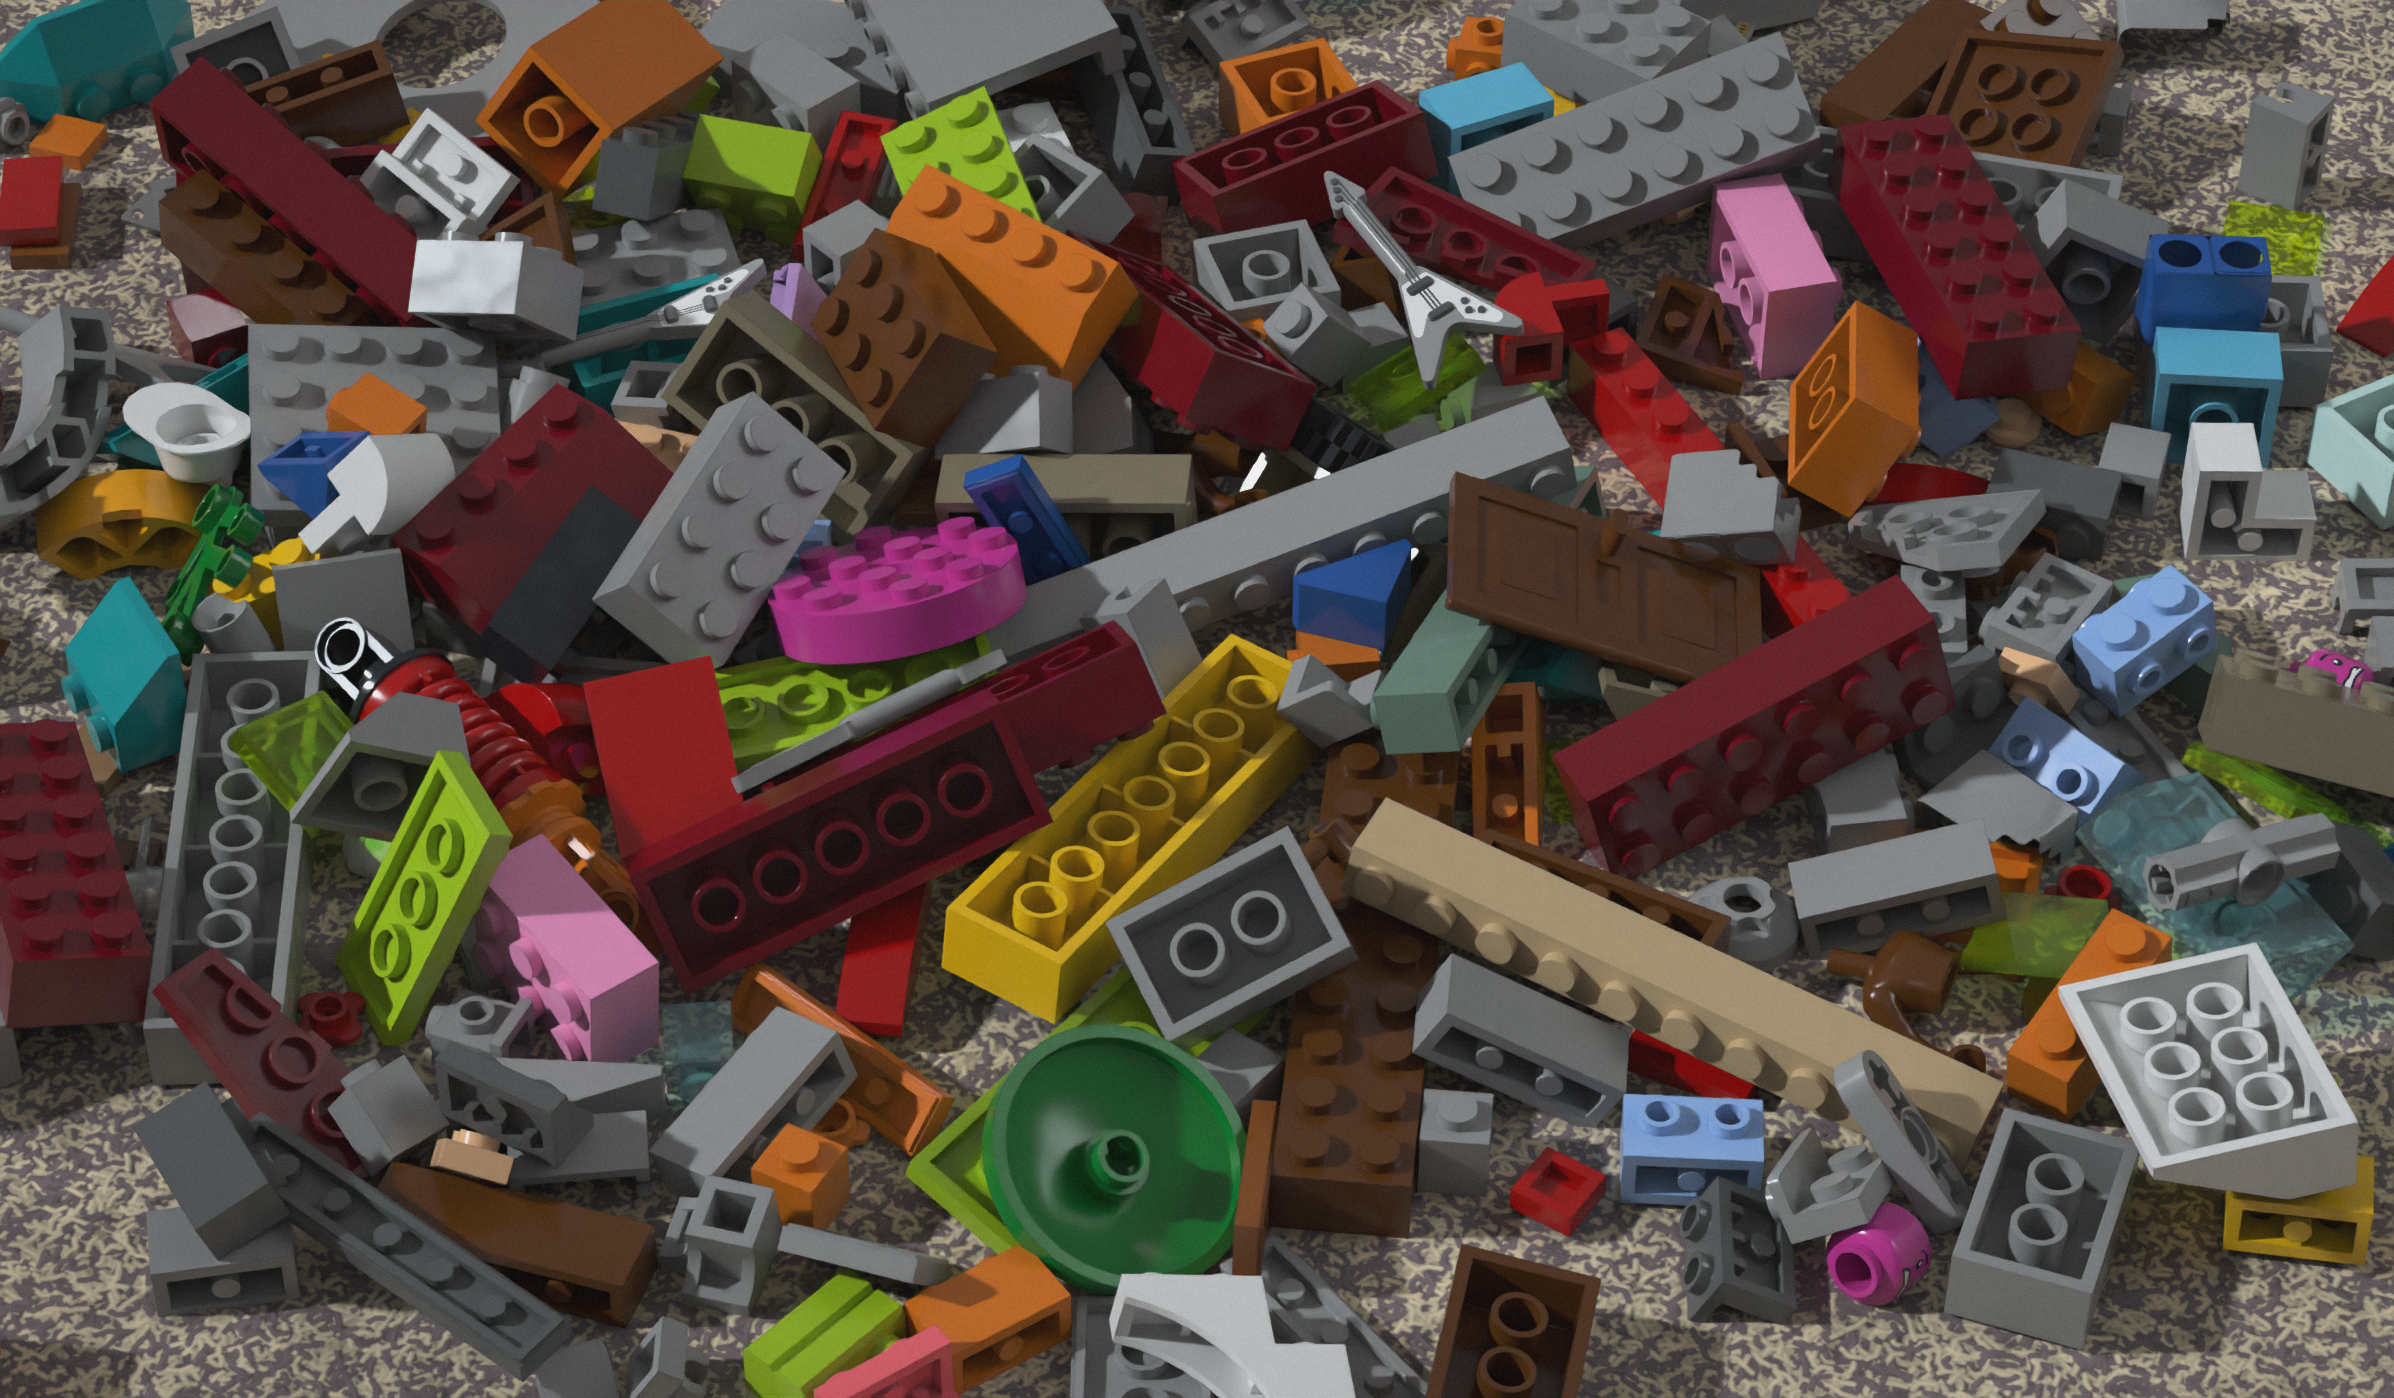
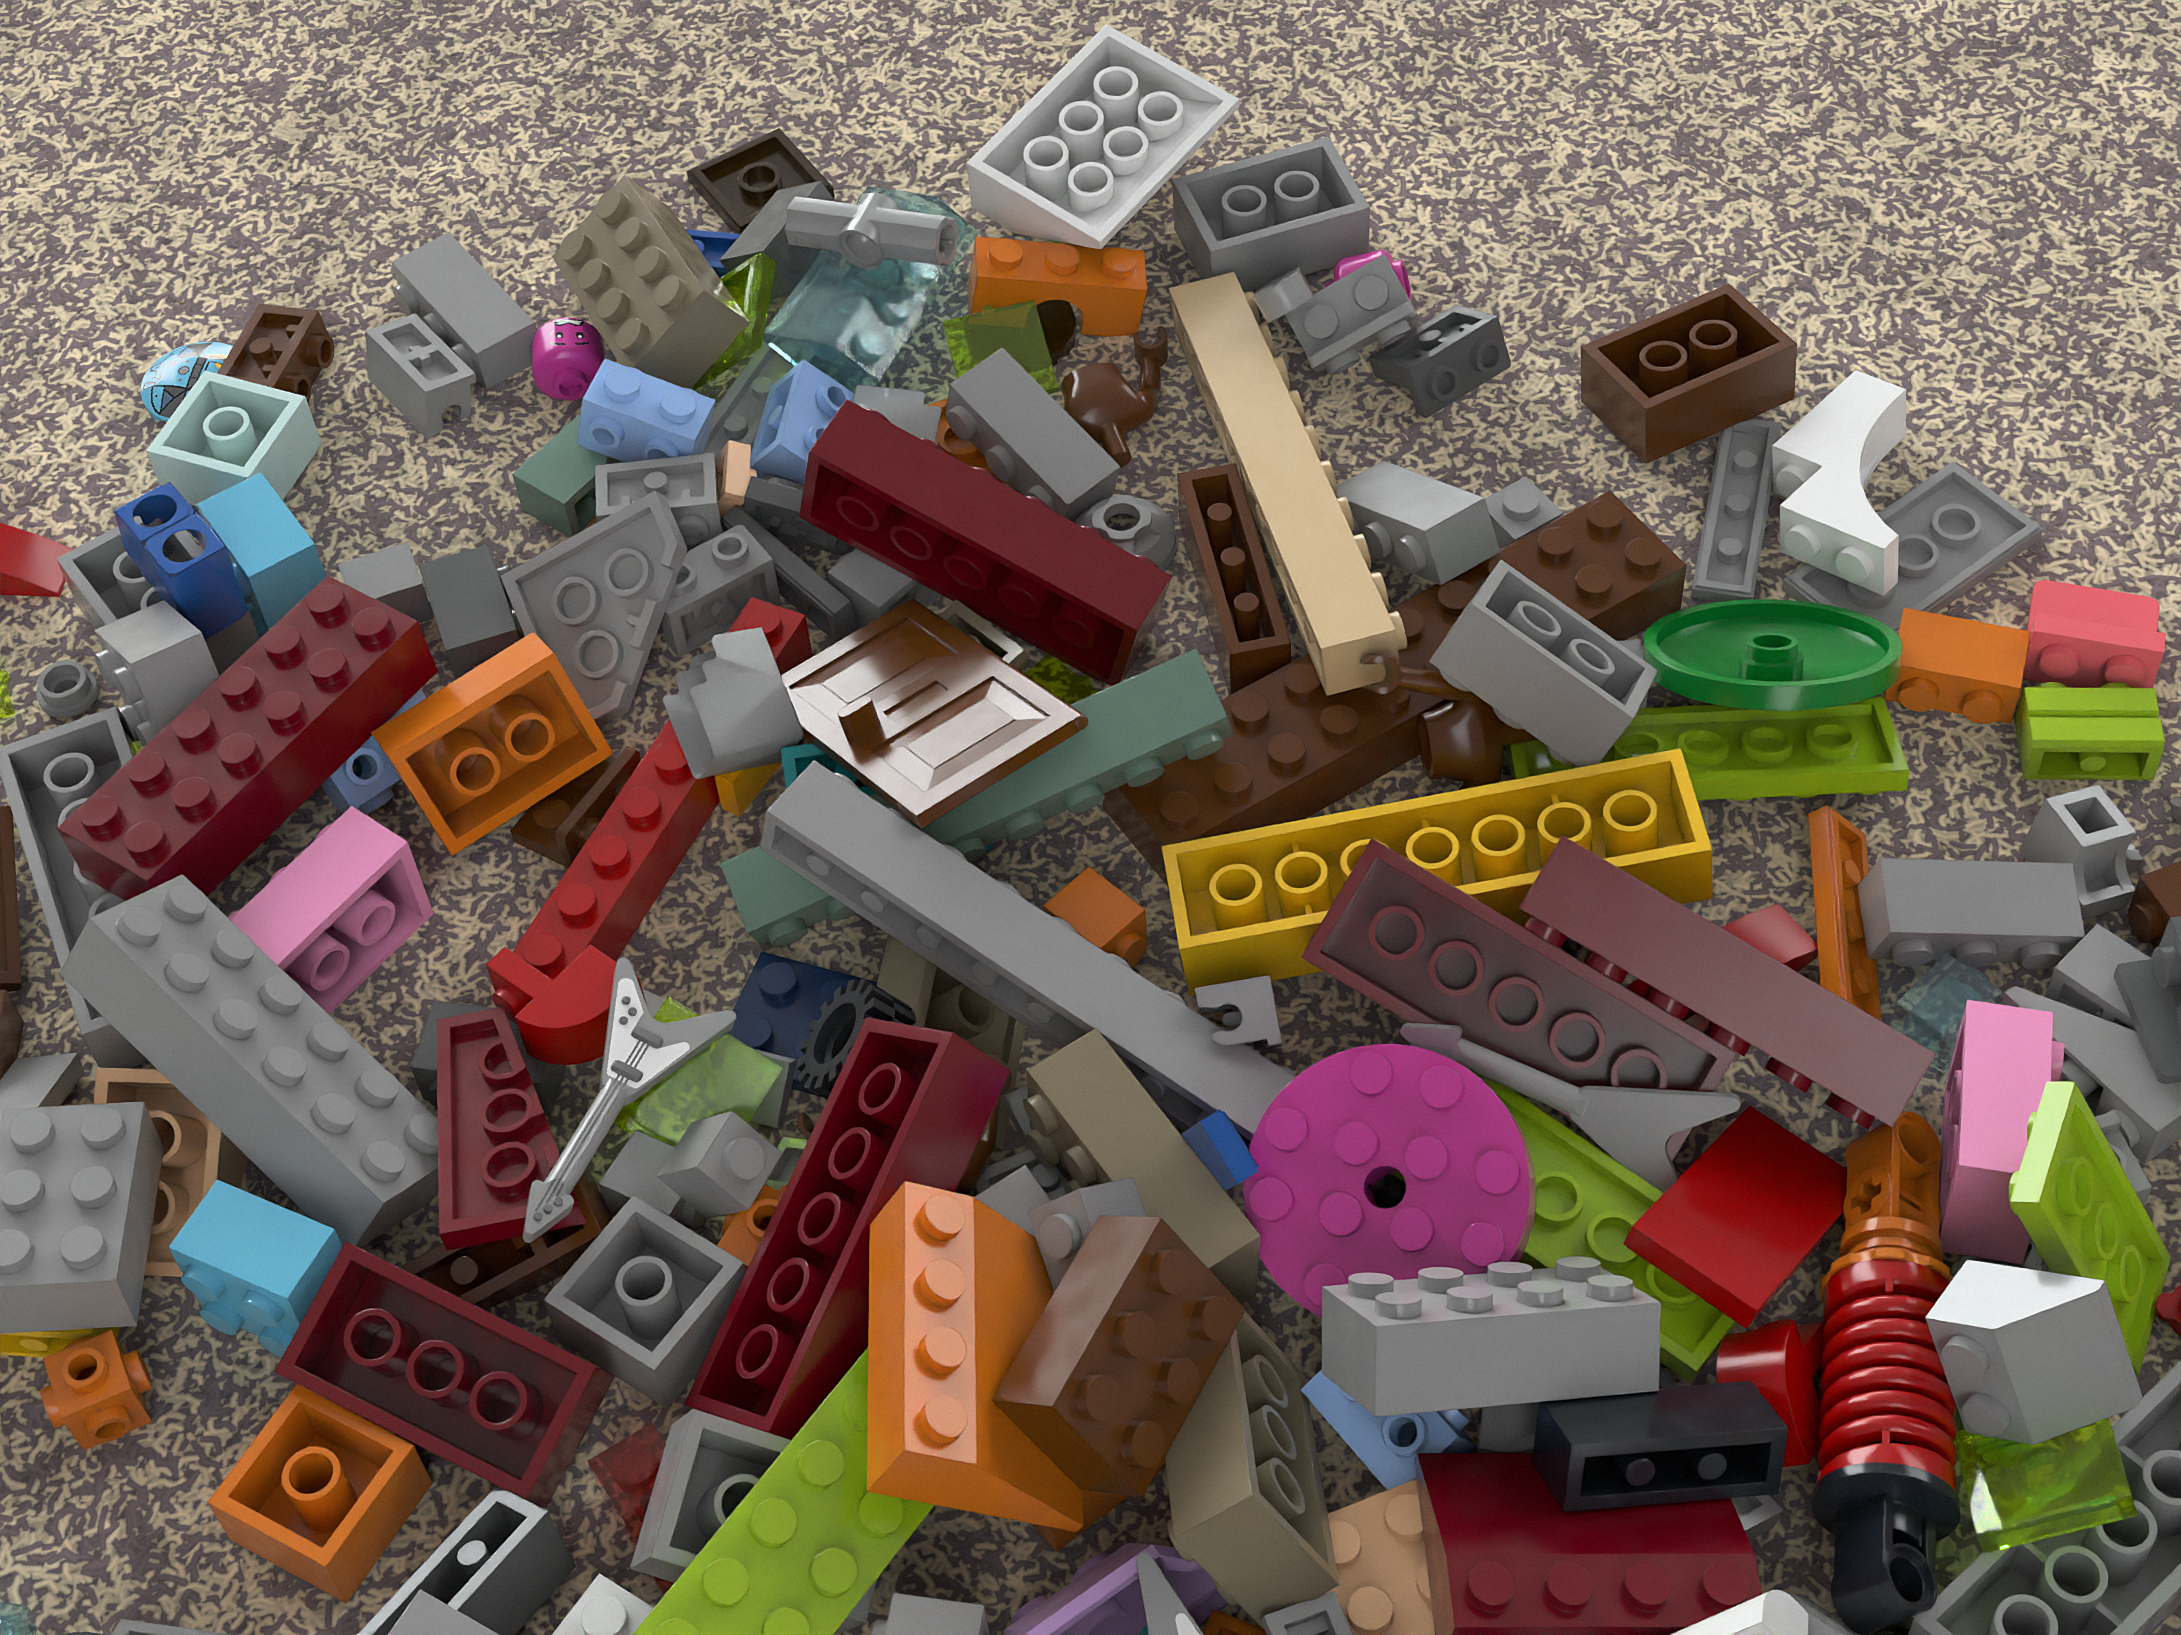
camera: 125 degrees left, 10 degrees up
orange brick [751,1123,850,1230] -> none
light grey tile [777,1223,952,1286] -> none
dark orange tile [1232,1099,1280,1276] -> none
light grey panel [1276,654,1386,748] -> none
blue slope [1292,539,1412,650] -> none
red plate [1509,1146,1607,1237] -> none
light blue brick [1620,1094,1764,1205] -> none
reddish brown wing [1635,274,1745,396] -> none
red plate [2043,865,2123,930] -> none
white brick [2177,423,2317,561] -> none

